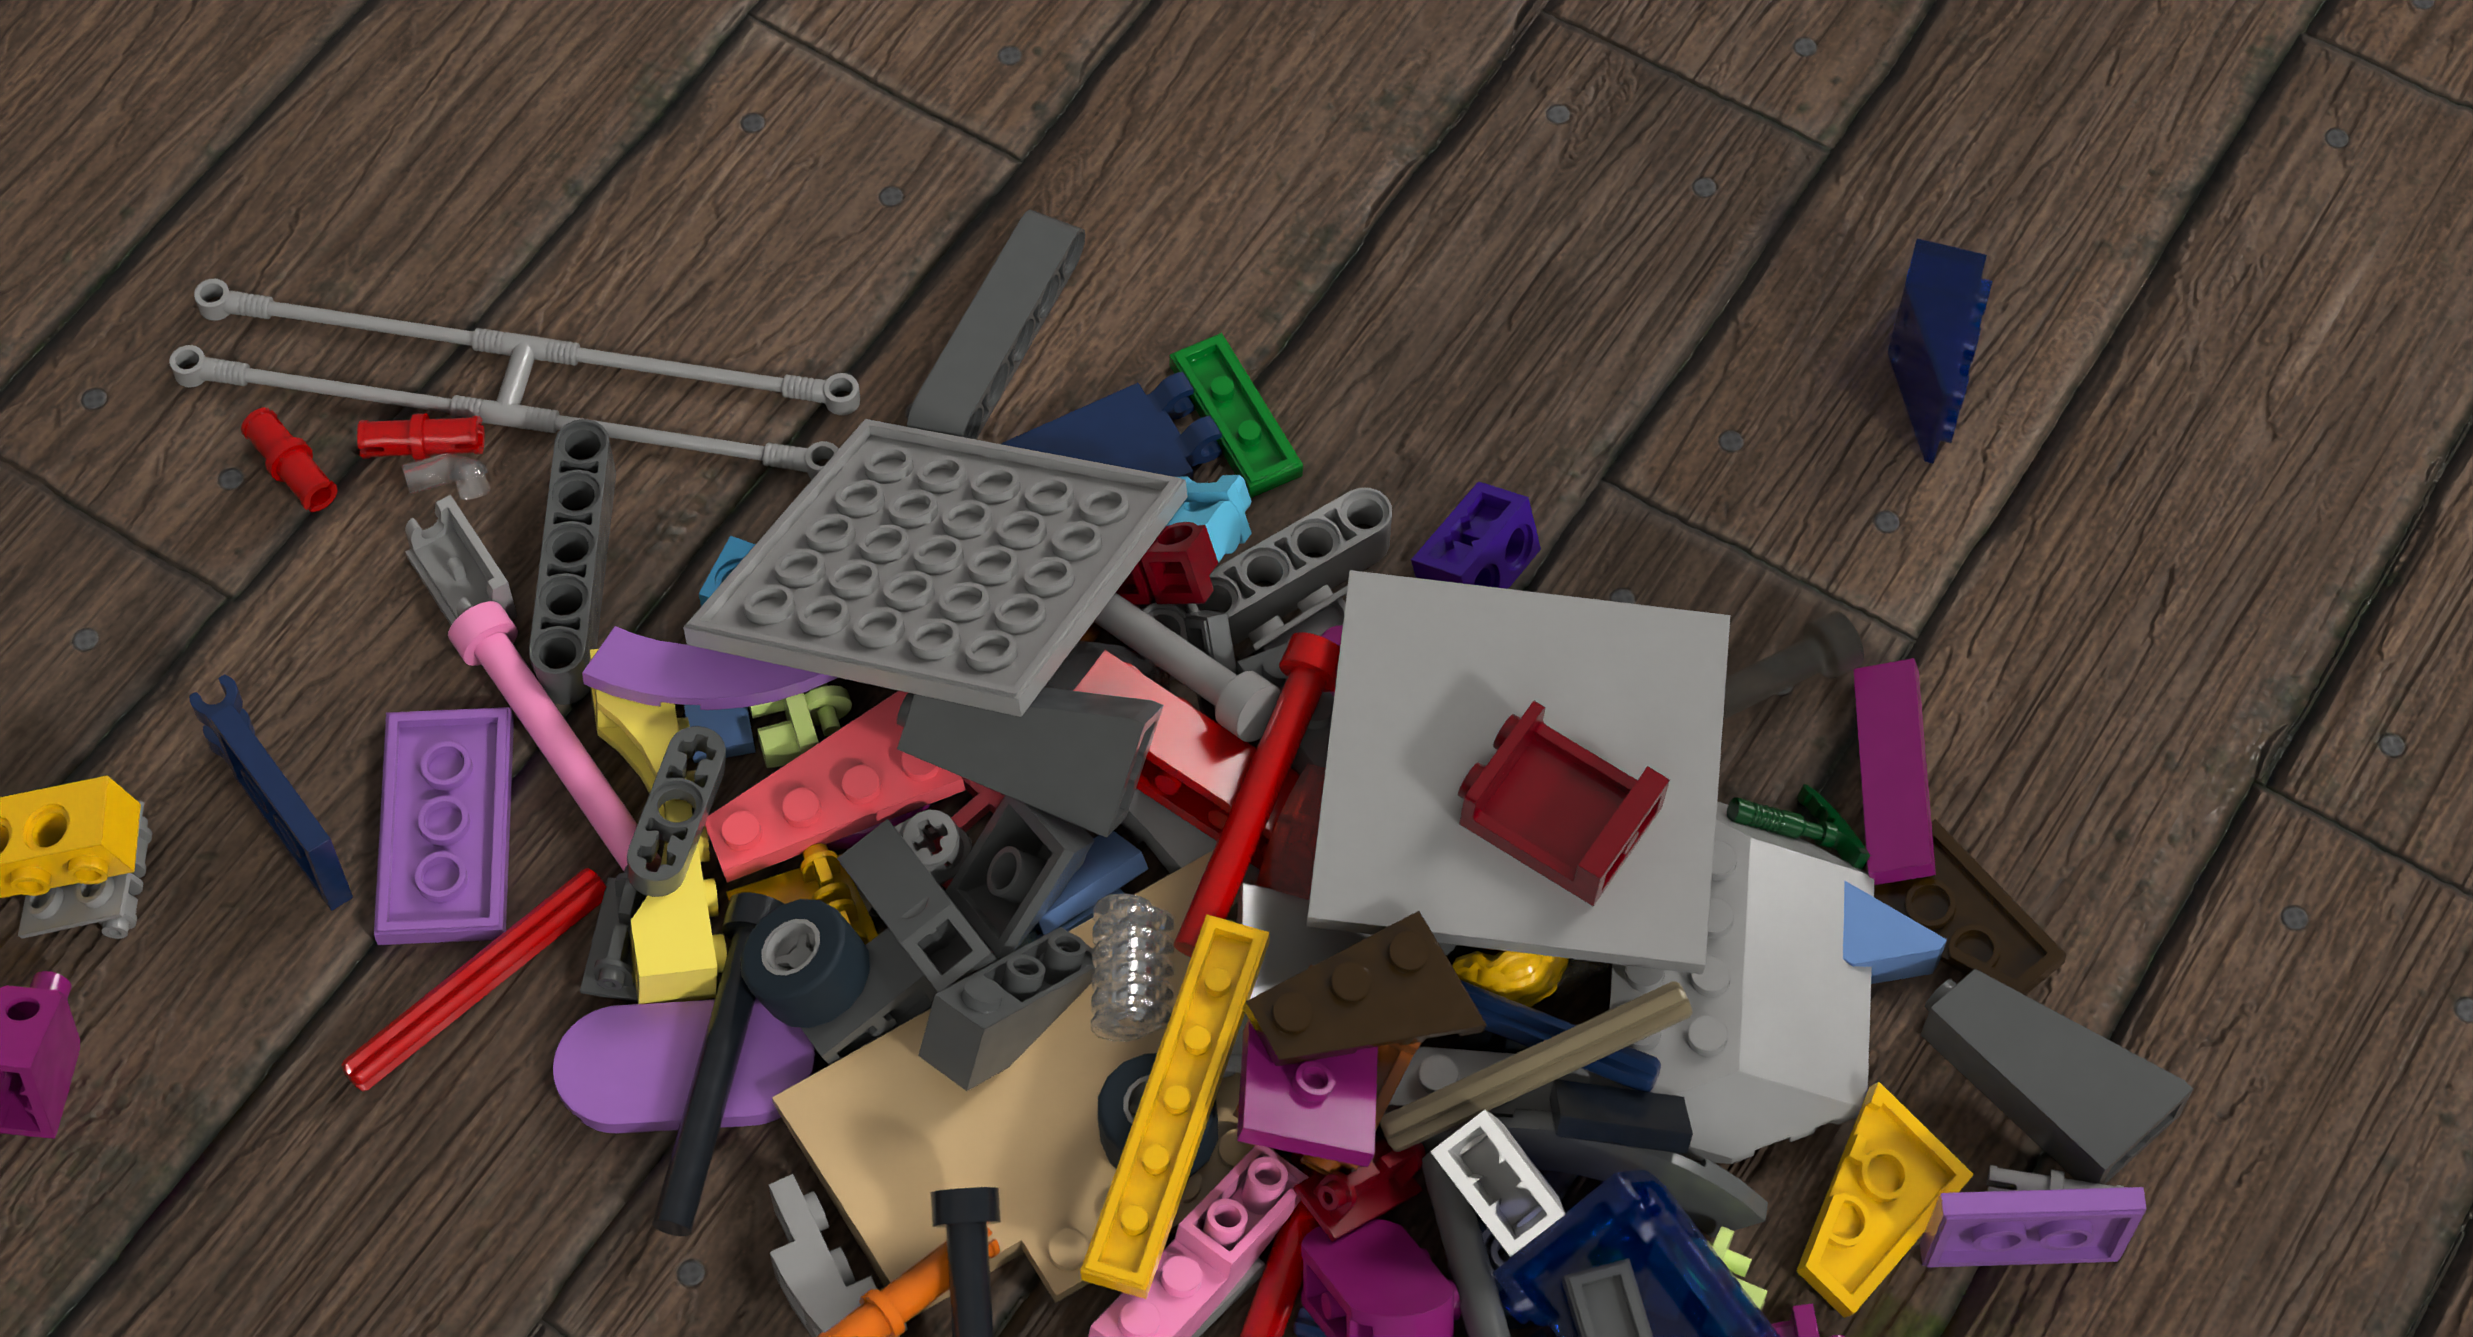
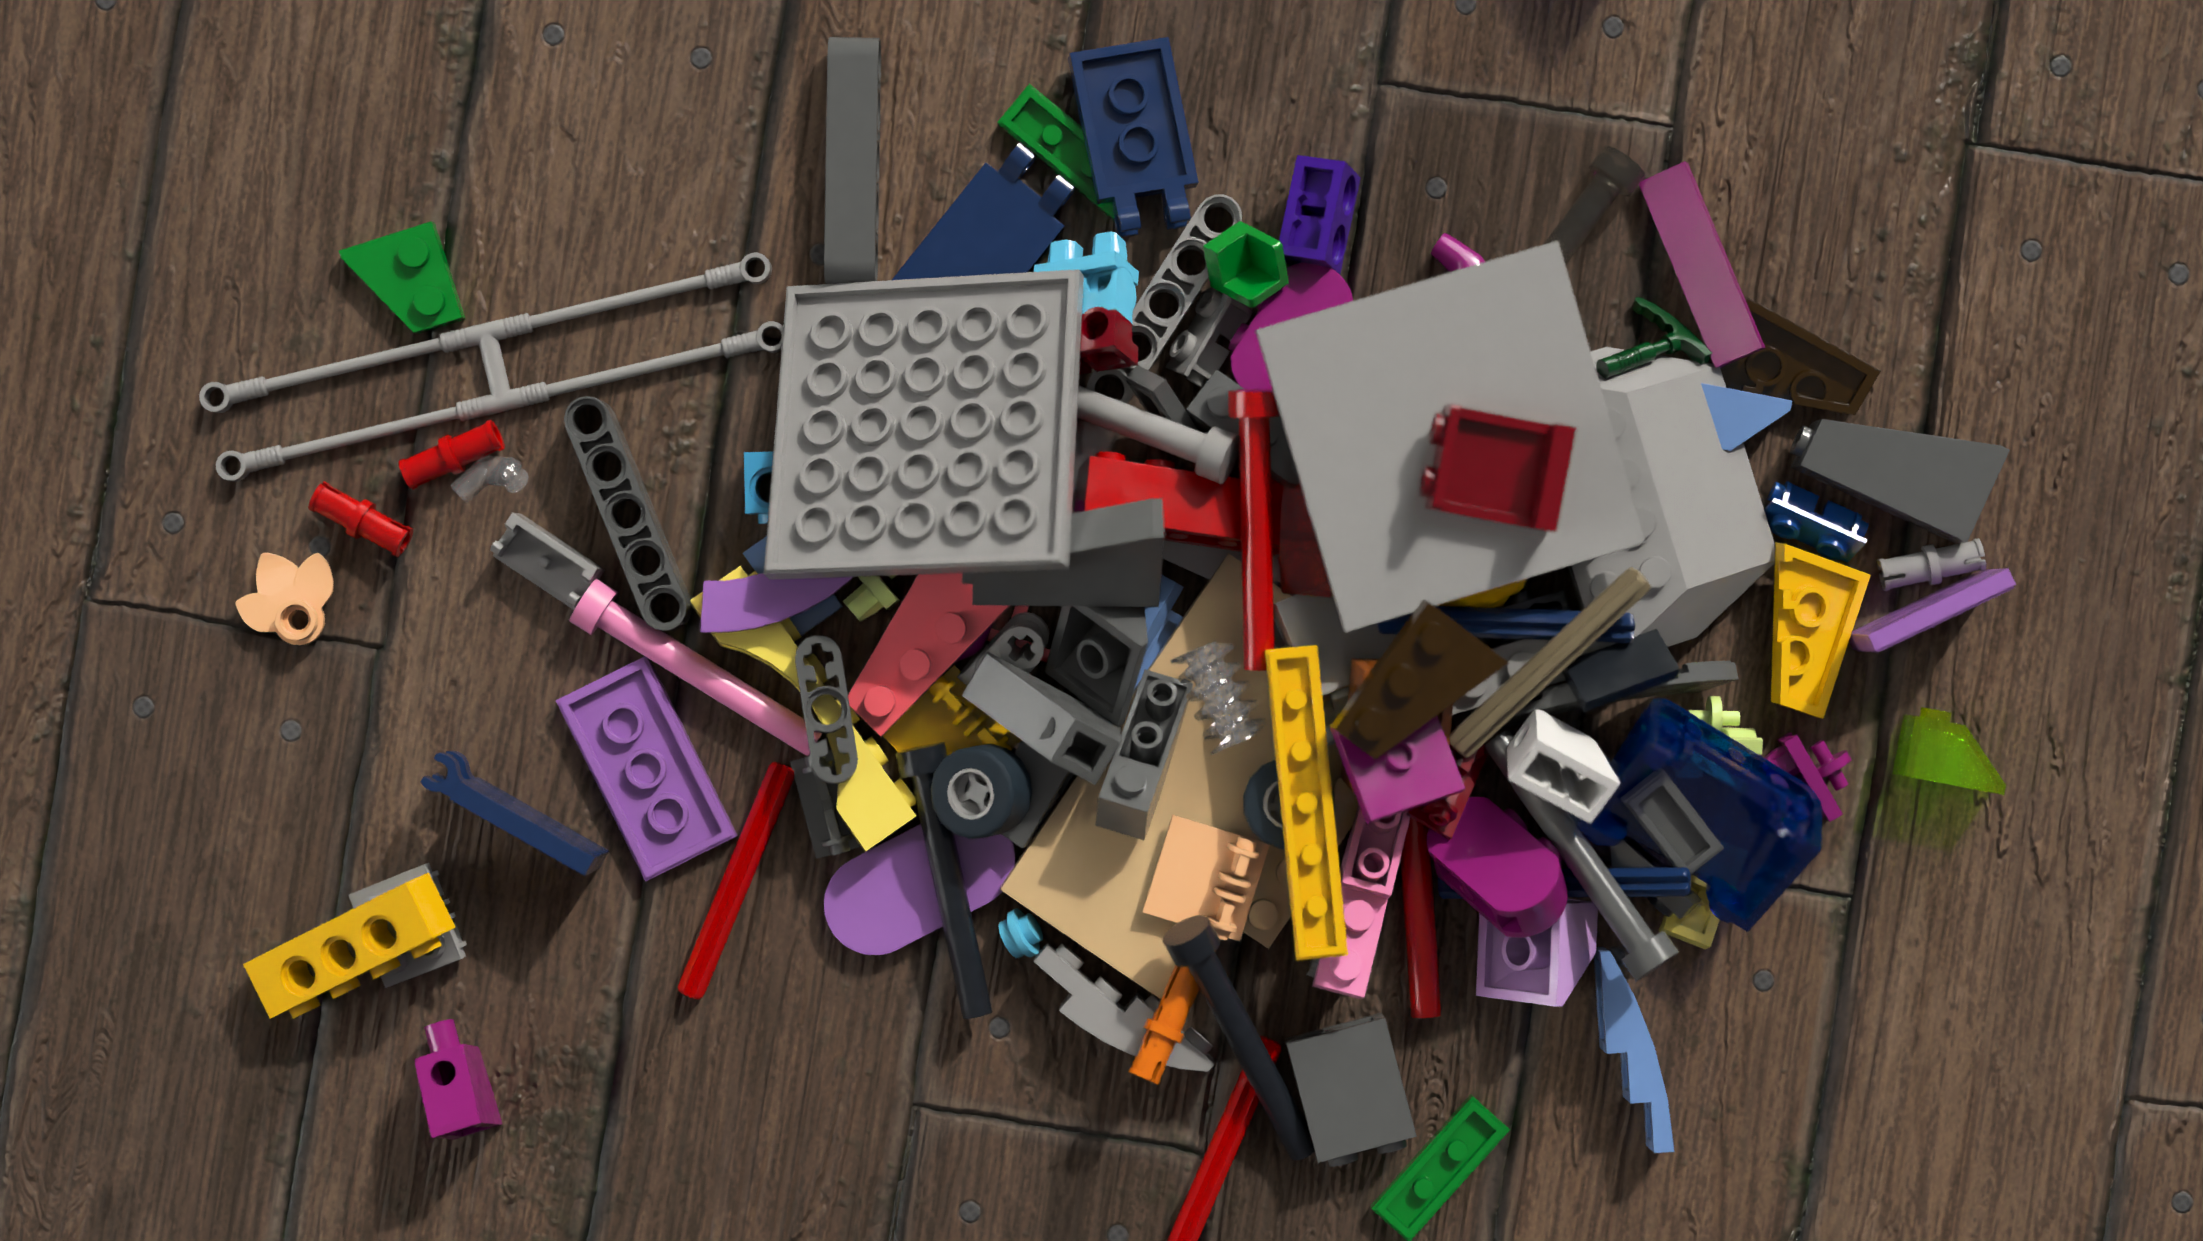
camera: 25 degrees left, 30 degrees up
none -> light nougat plate [235,553,334,645]
none -> green wing [339,221,465,334]
none -> medium azure plate [998,908,1043,958]
none -> dark blue tile [1068,37,1199,238]
none -> light nougat hinge [1142,814,1270,941]
none -> green panel [1203,221,1289,308]
none -> blue hinge [1764,481,1869,563]

